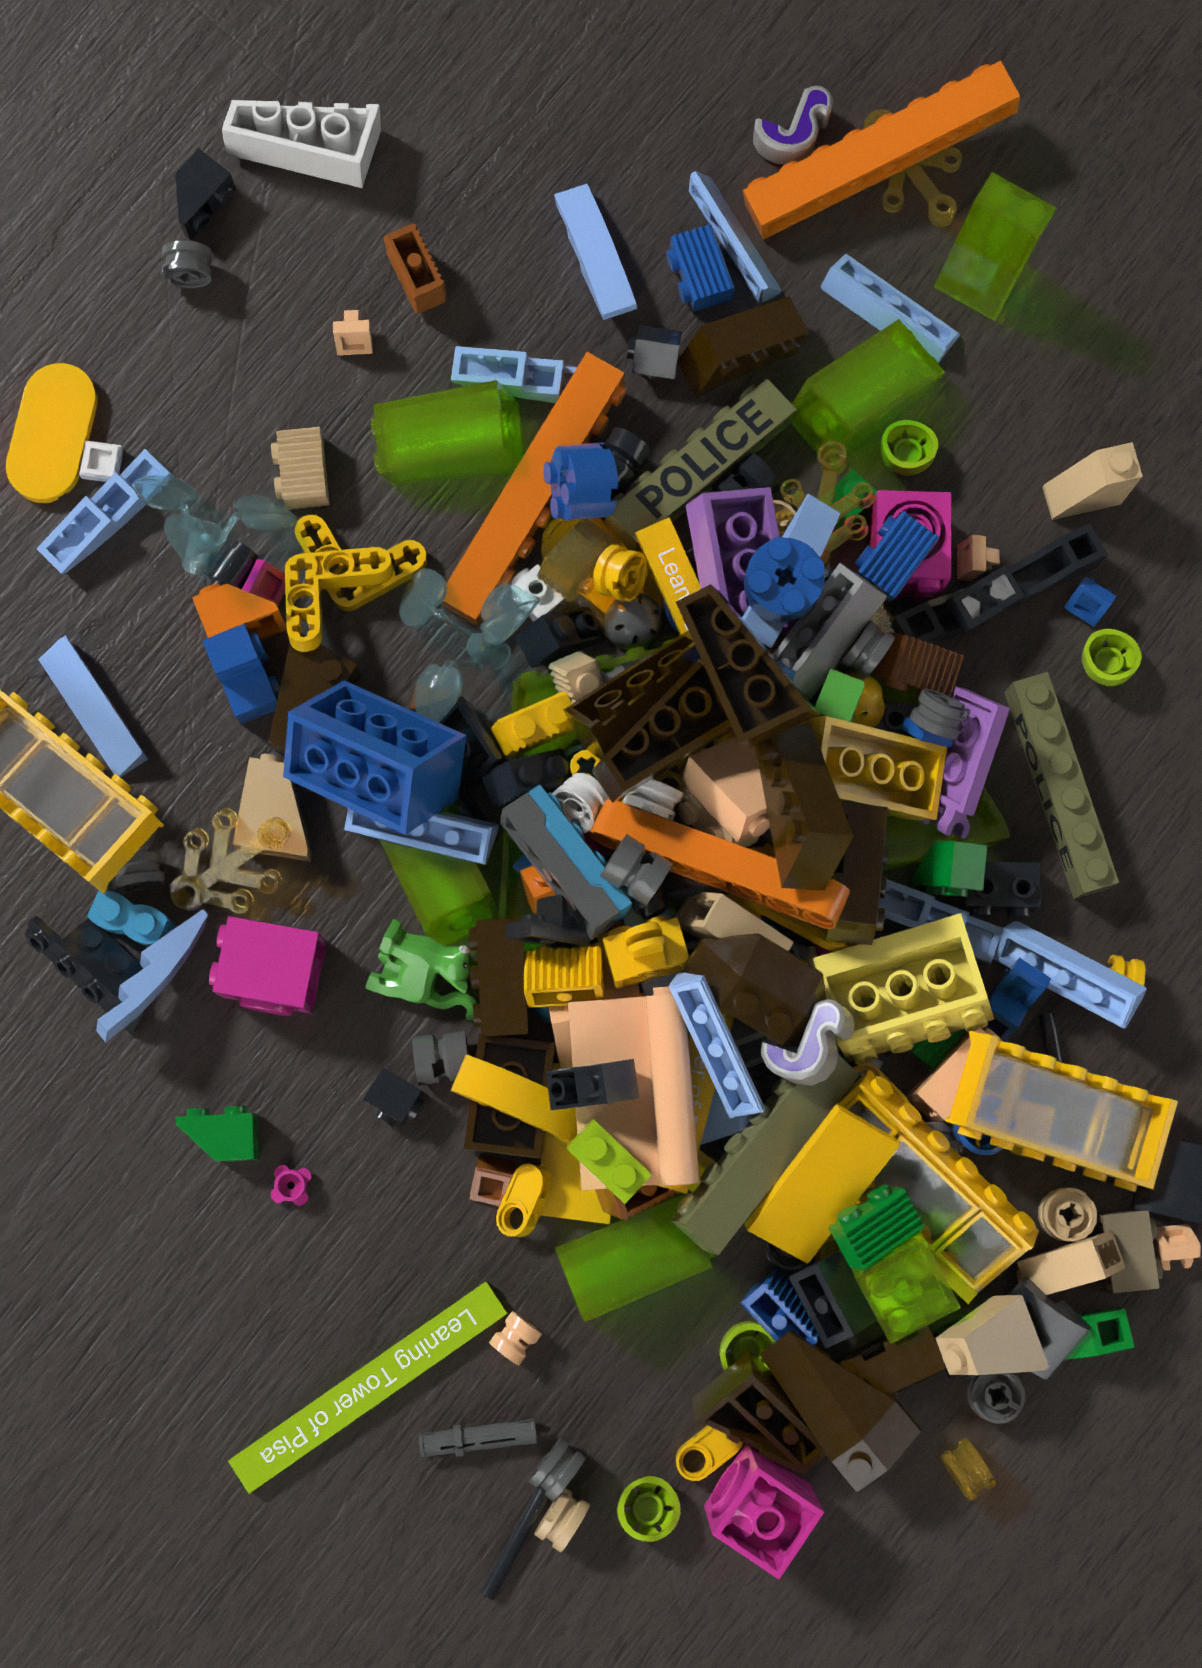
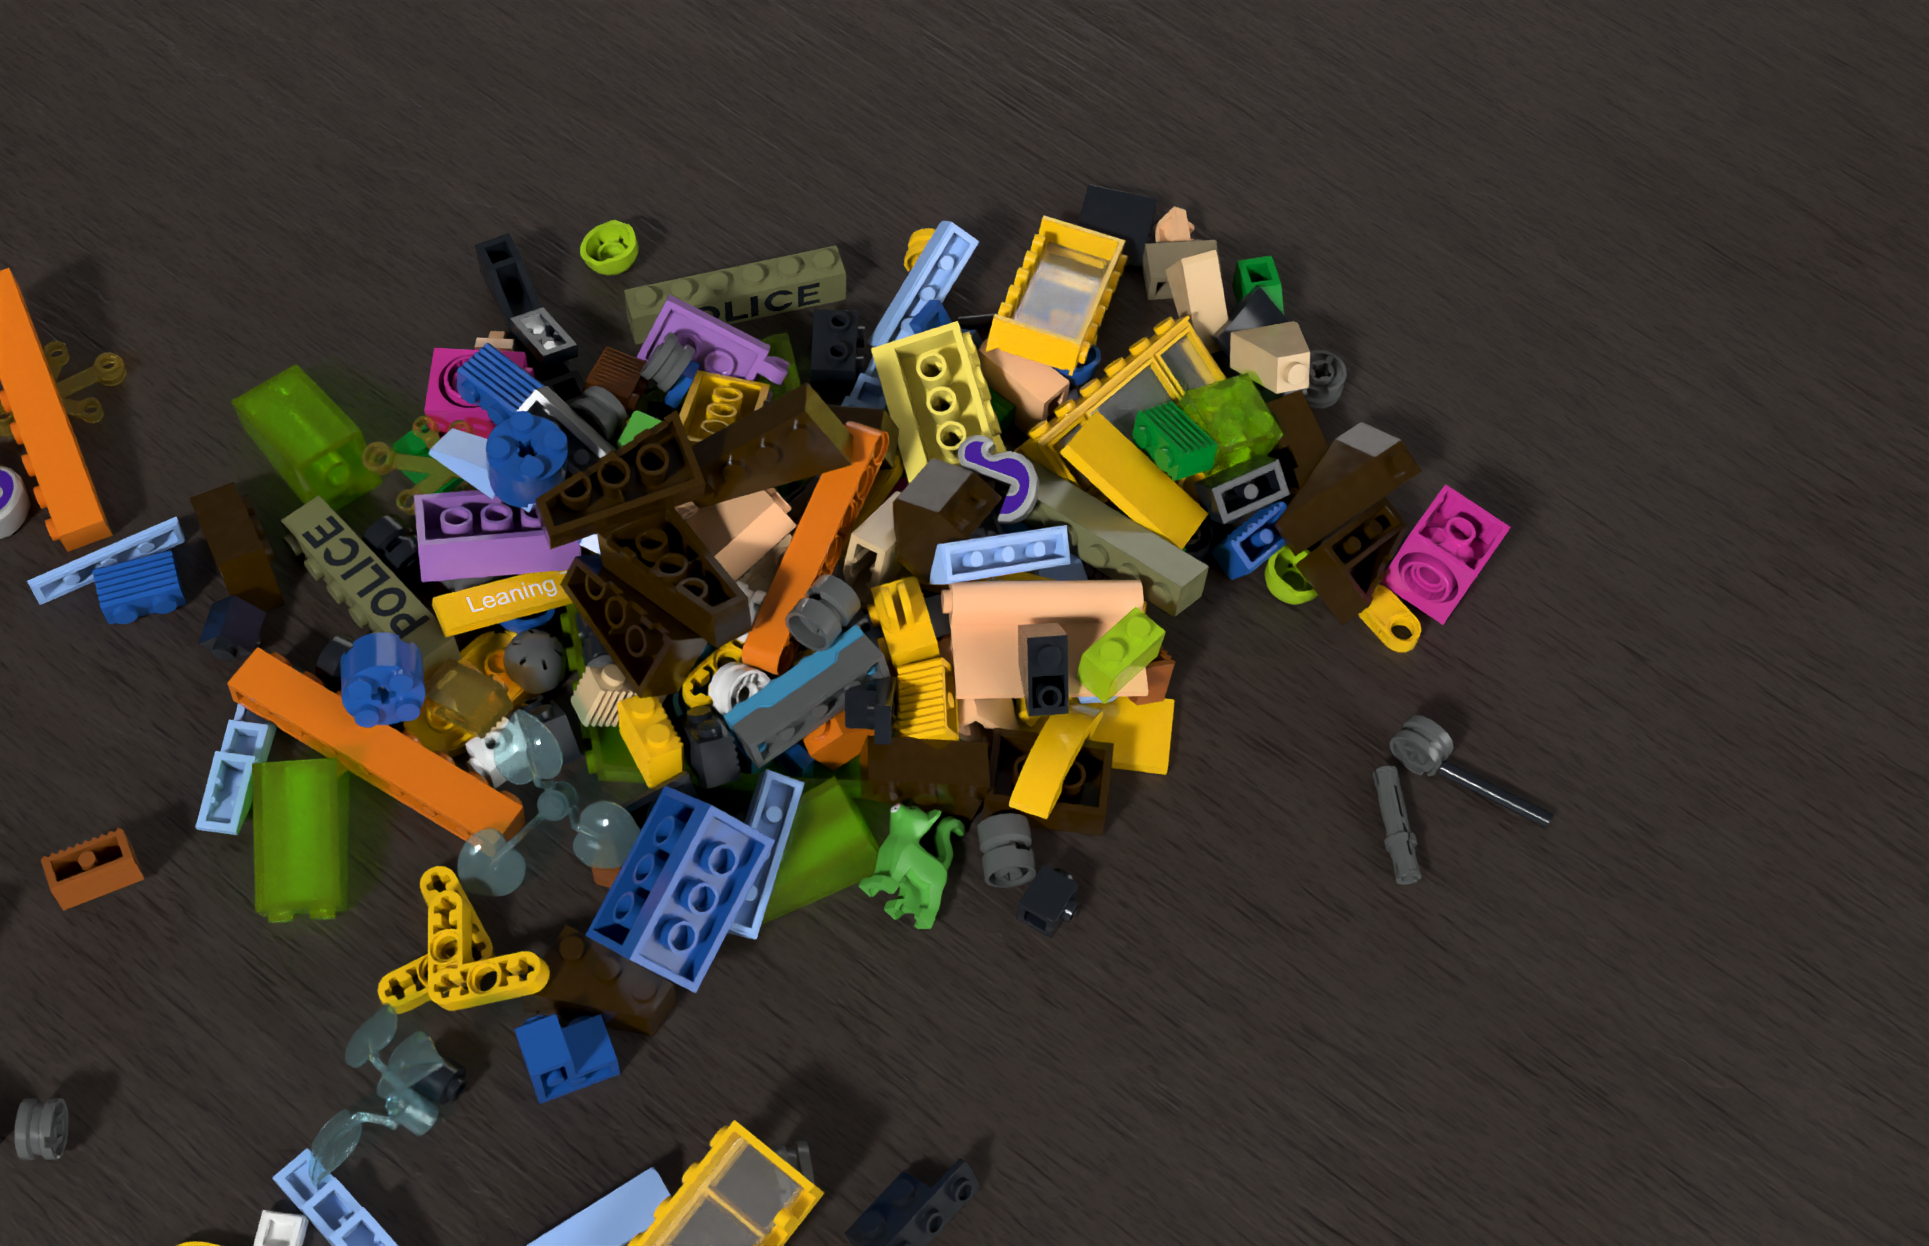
camera: 90 degrees left, 20 degrees down
dark azure brick [87,891,176,947] -> none
light blue slope [96,910,208,1042] -> none
clear yellow plant [170,808,291,914] -> none
green slope [176,1106,259,1162] -> none
orange slope [192,584,287,640] -> none
dark pink brick [209,916,327,1016] -> none
lime tile [228,1281,508,1494] -> none
tan slope [233,754,312,862] -> none
plate [242,559,285,607] -> none
tan brick [271,427,330,510] -> none
dark pink plate [271,1165,312,1206] -> none
light nougat tile [333,310,373,355] -> none
dark orange slope [469,1154,516,1206] -> none
light nougat wheel [489,1311,542,1366] -> none
yellow piece [496,1164,552,1237] -> none
tan wheel [534,1488,590,1553] -> none
light blue slope [554,184,637,320] -> none
clear neon green slope [555,1195,716,1322] -> none
yellow wheel [593,545,648,602] -> none
lime helmet [617,1476,681,1542] -> none
light blue slope [821,254,960,367] -> none
lime helmet [881,420,939,476] -> none
green slope [911,841,987,897] -> none
clear neon green slope [934,172,1057,321] -> none
clear yellow wheel [939,1437,997,1502] -> none
tan wheel [1038,1188,1097,1242] -> none
tan slope [1043,442,1143,520] -> none
blue tile [1064,576,1116,627] -> none

